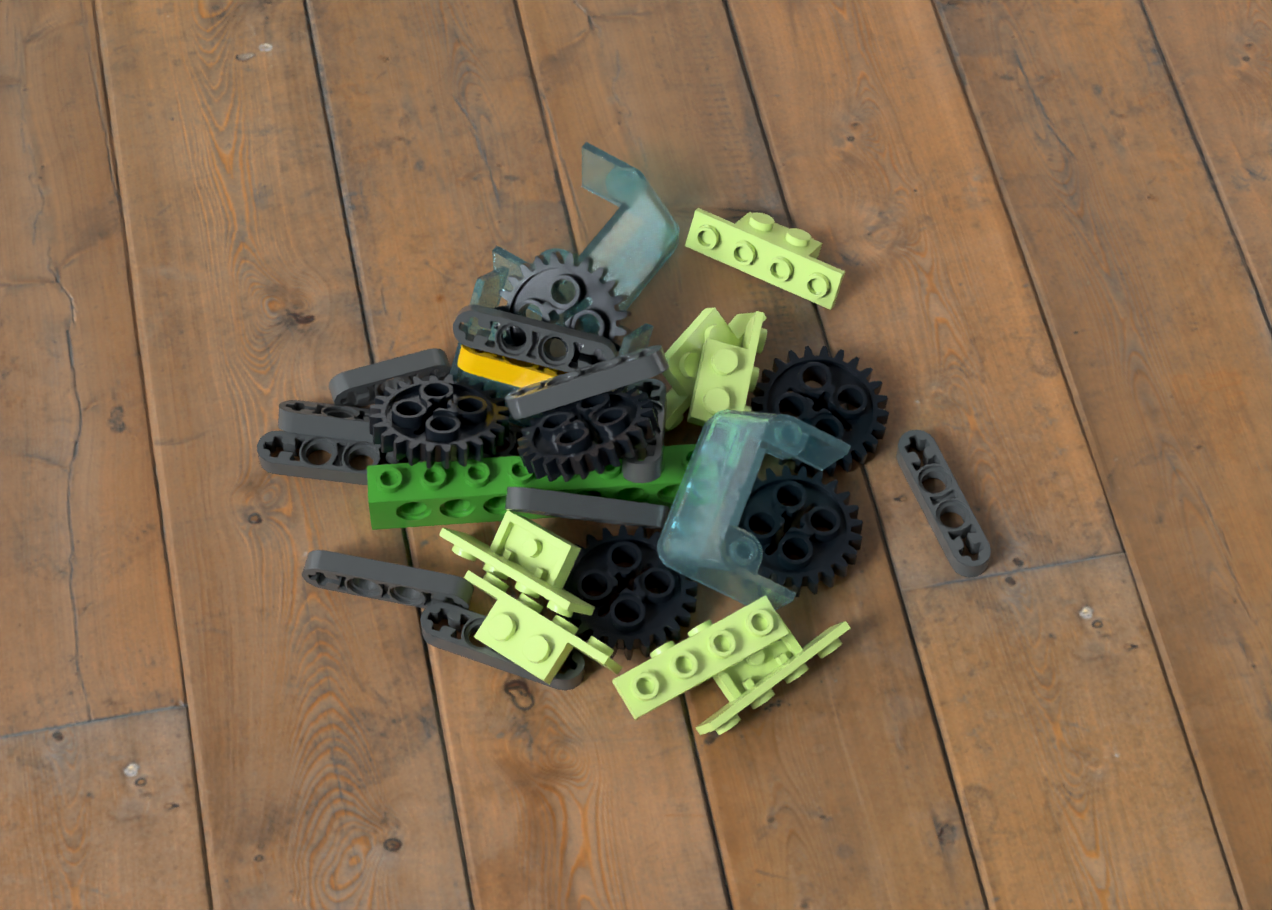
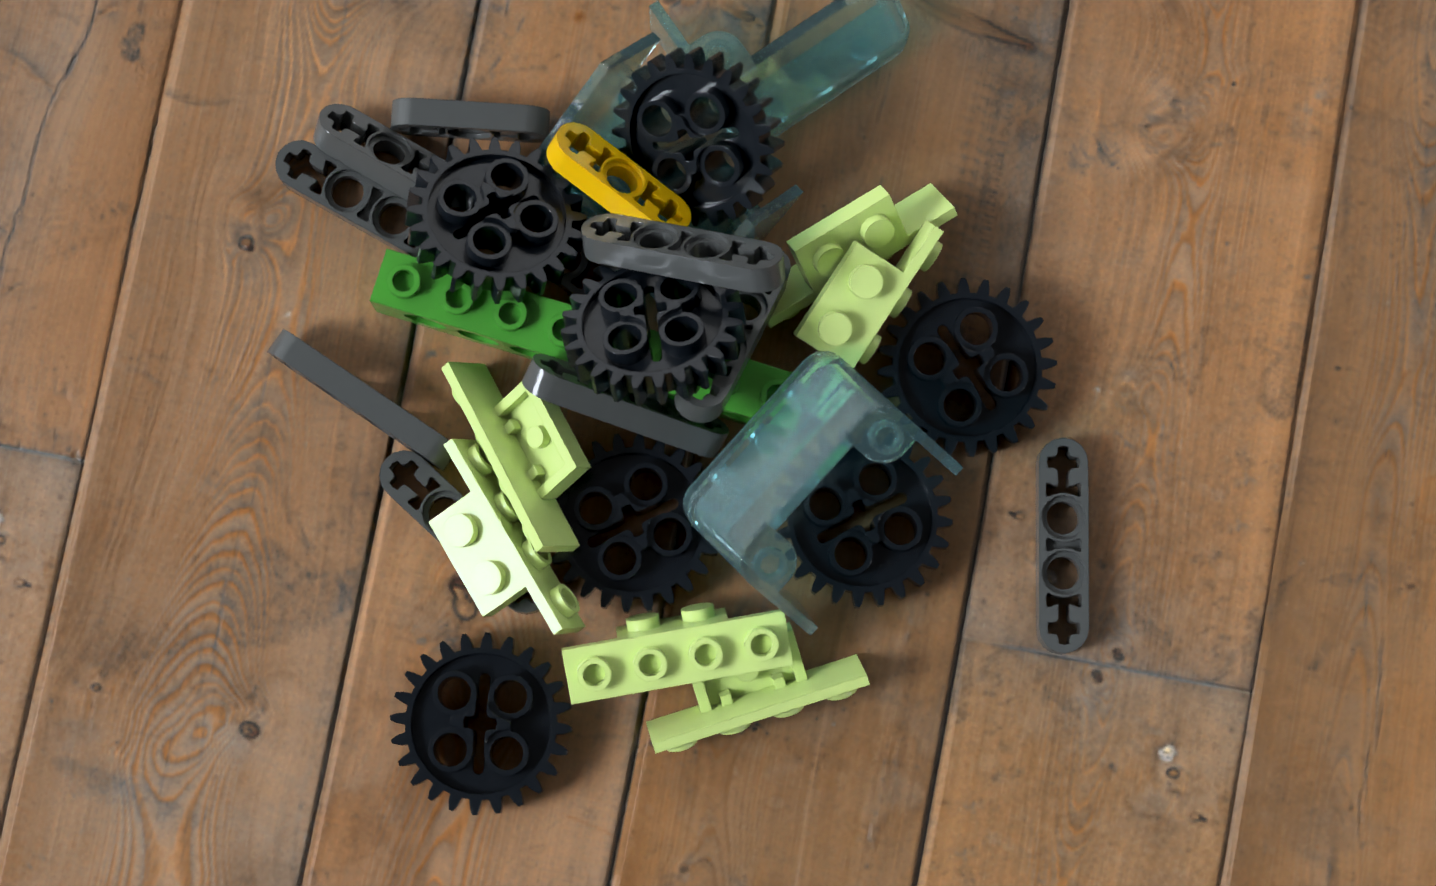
camera: 20 degrees right, 25 degrees up
dark grey beam [453,304,618,372] -> none
yellowish green bracket [685,208,845,310] -> none
none -> black gear [390,632,573,815]

